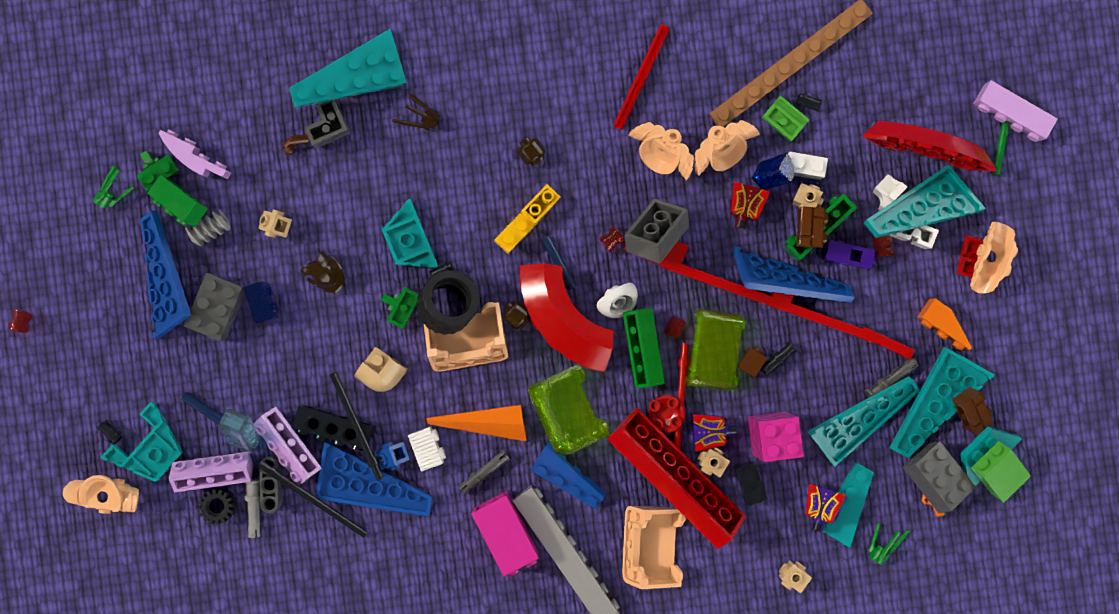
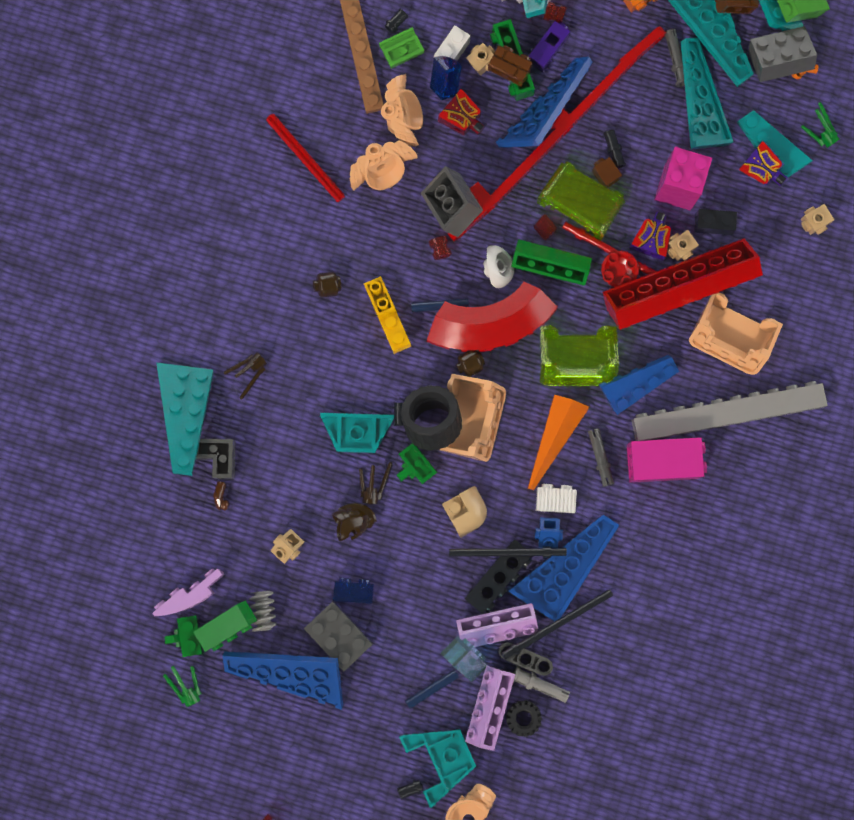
camera: 65 degrees left, 5 degrees down
none -> dark brown plant [359,462,392,504]

